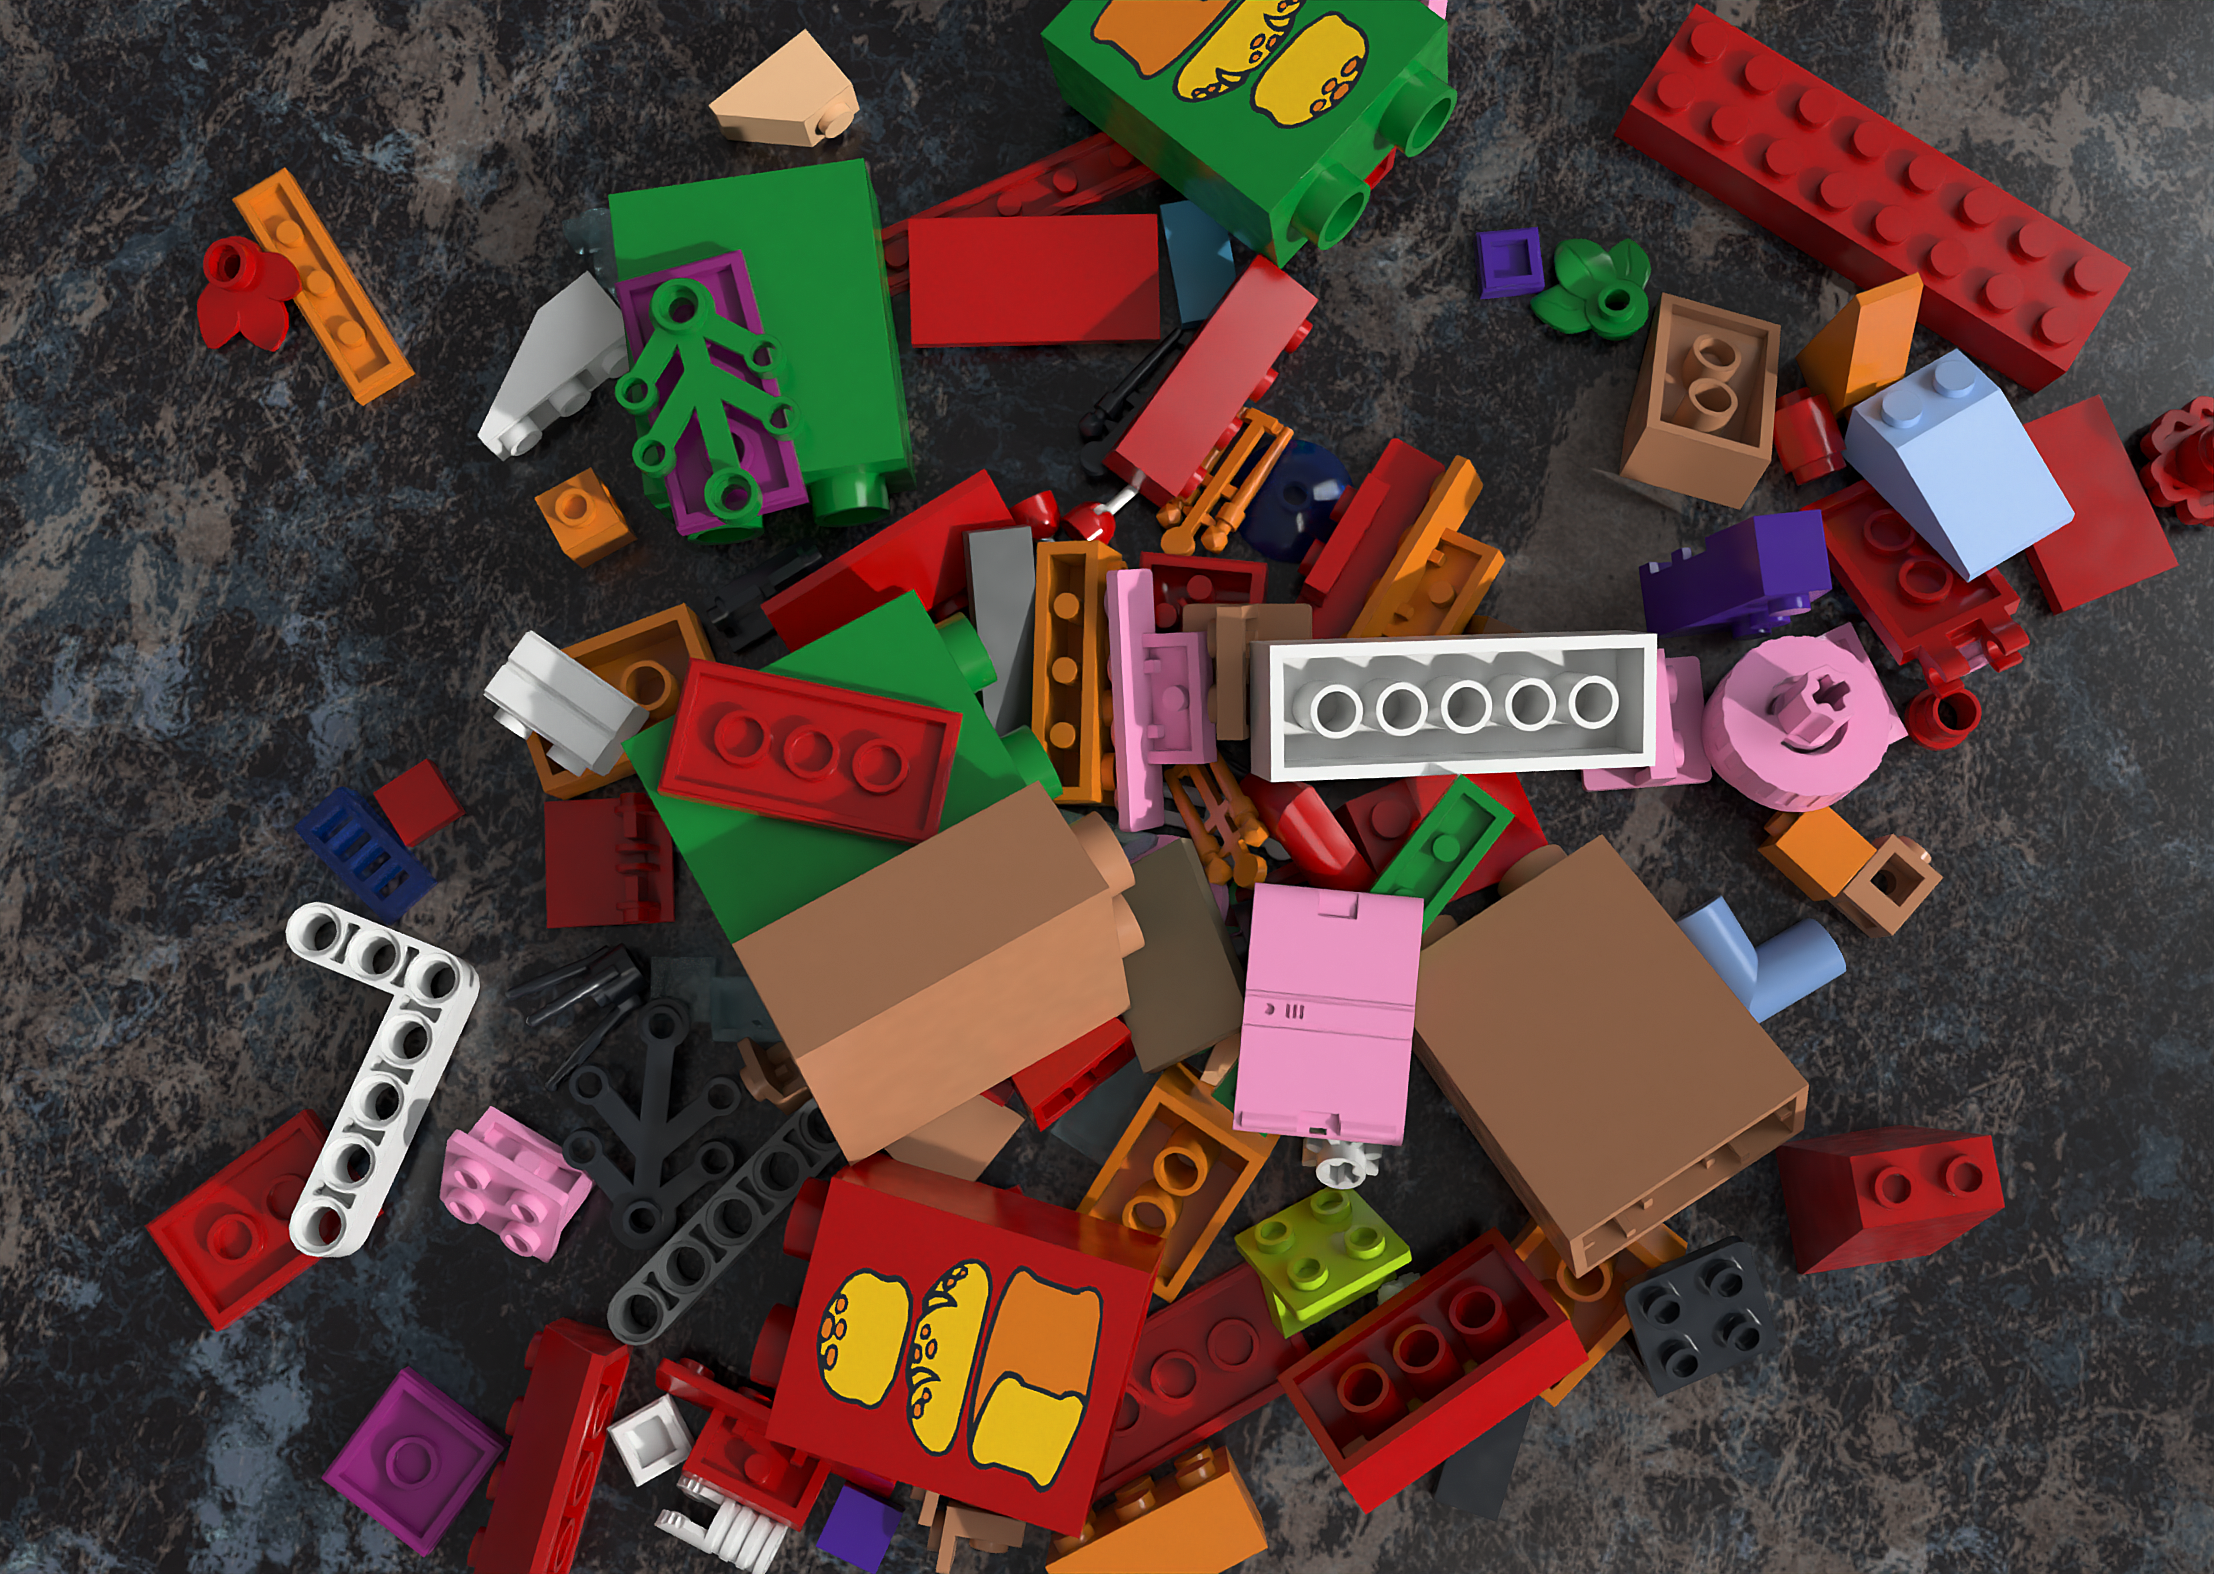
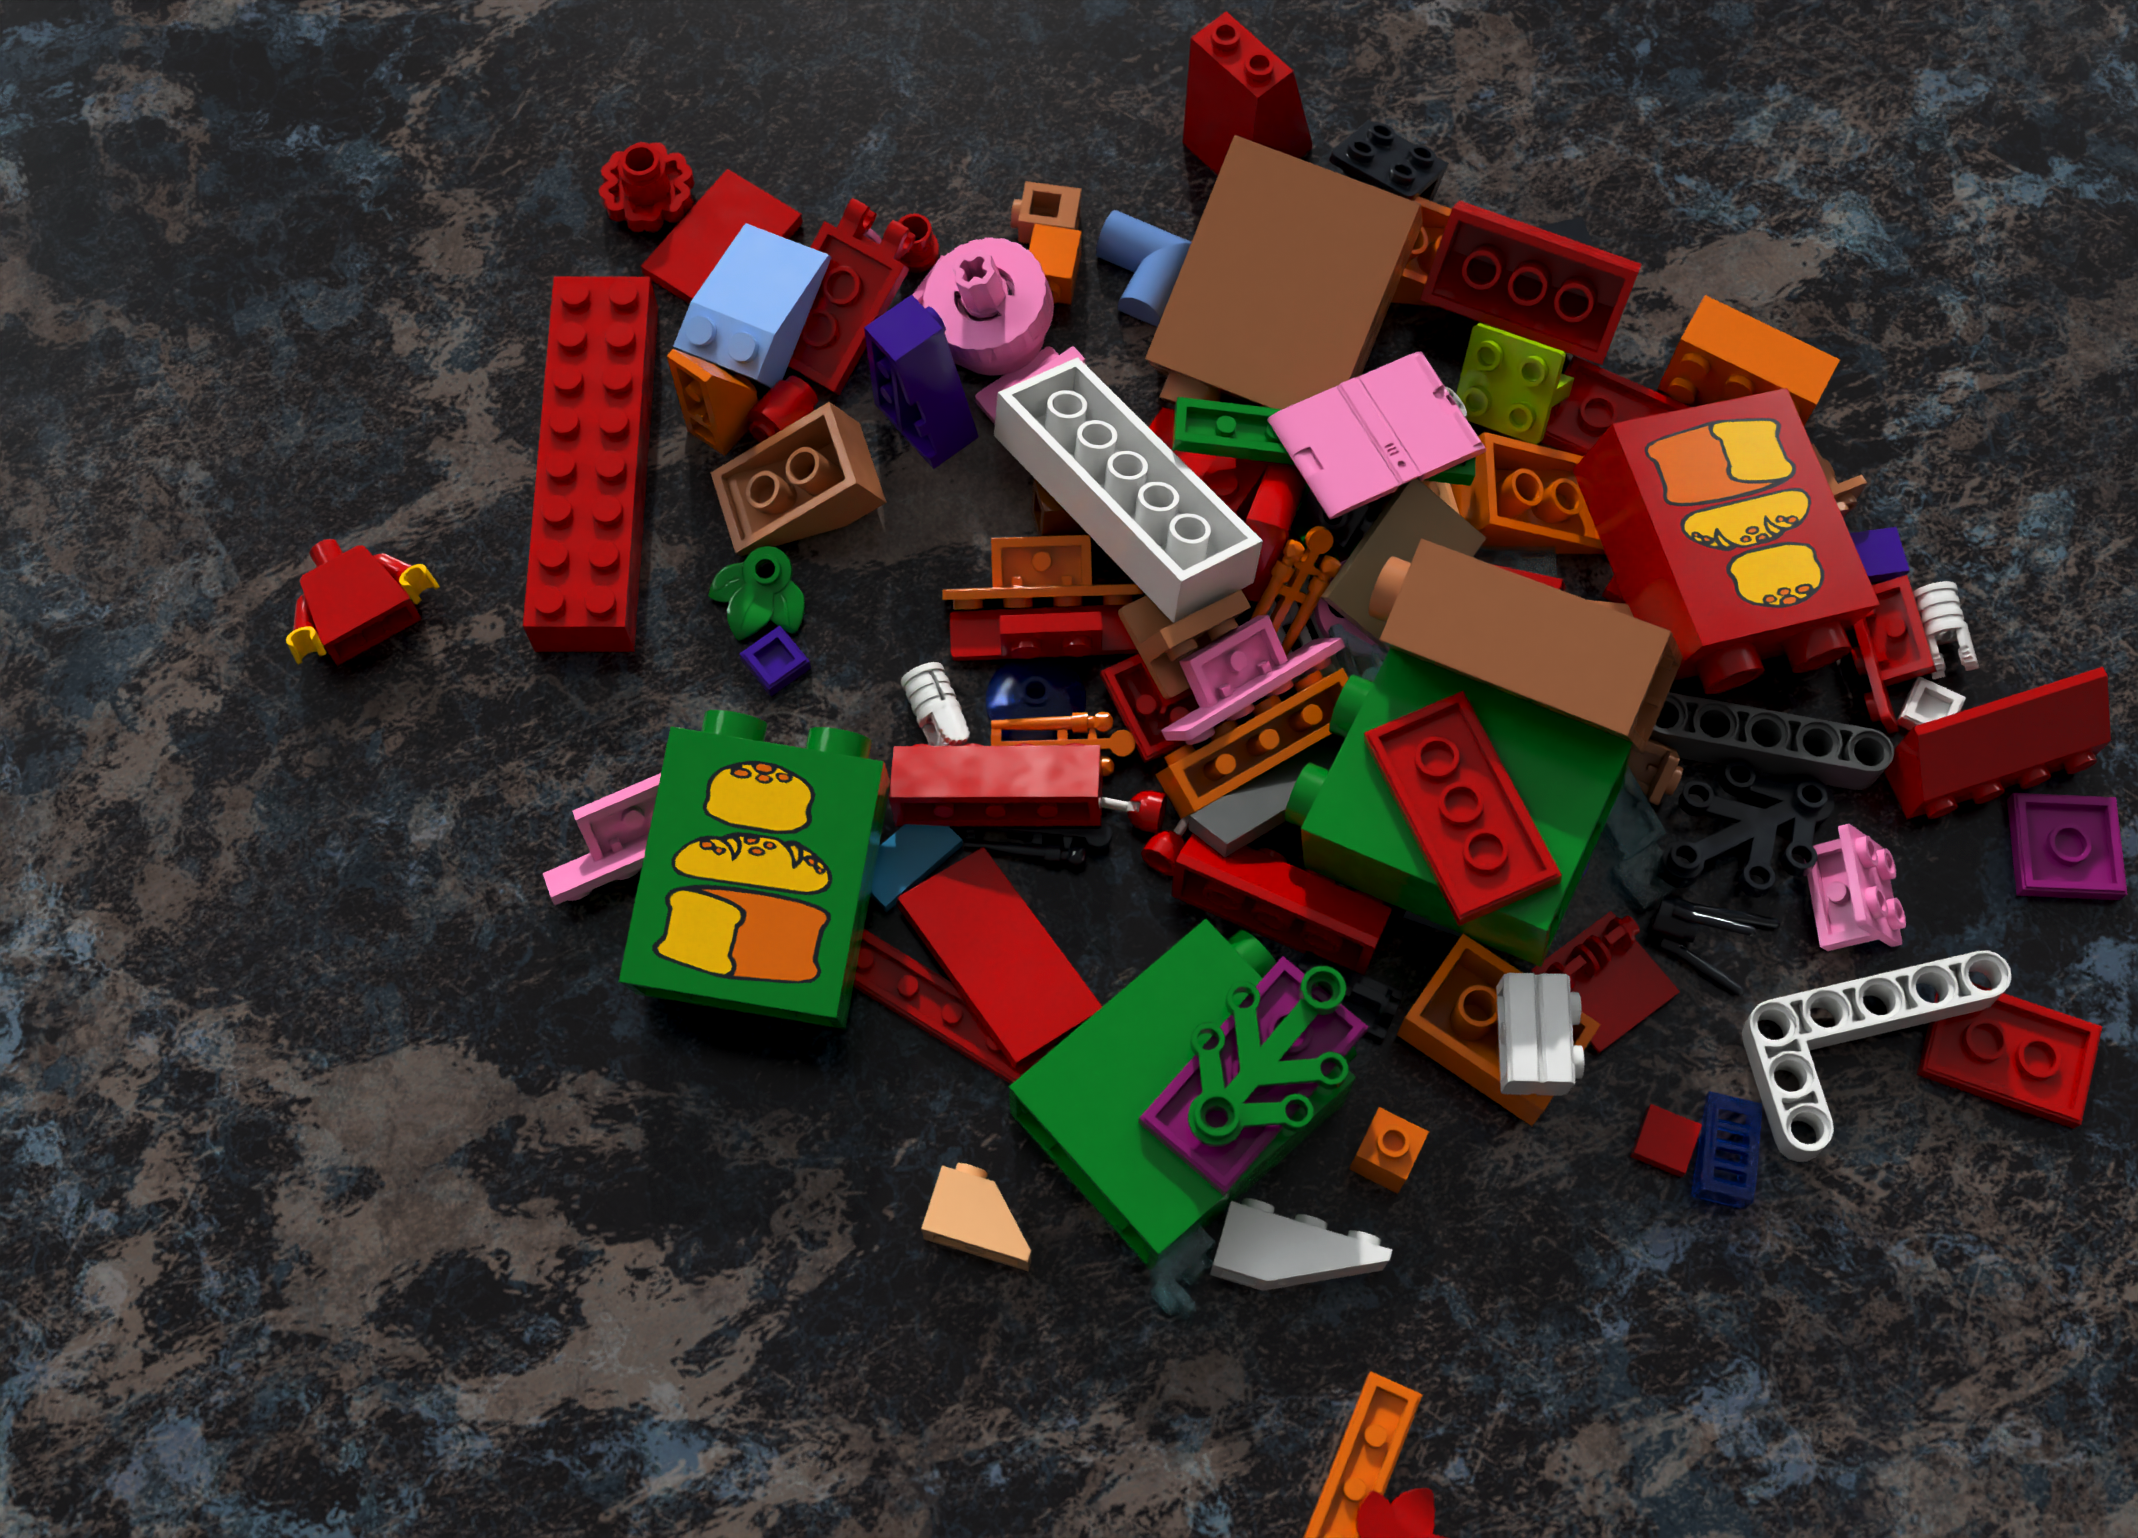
camera: 130 degrees left, 15 degrees down
none -> white hinge [900,662,970,746]

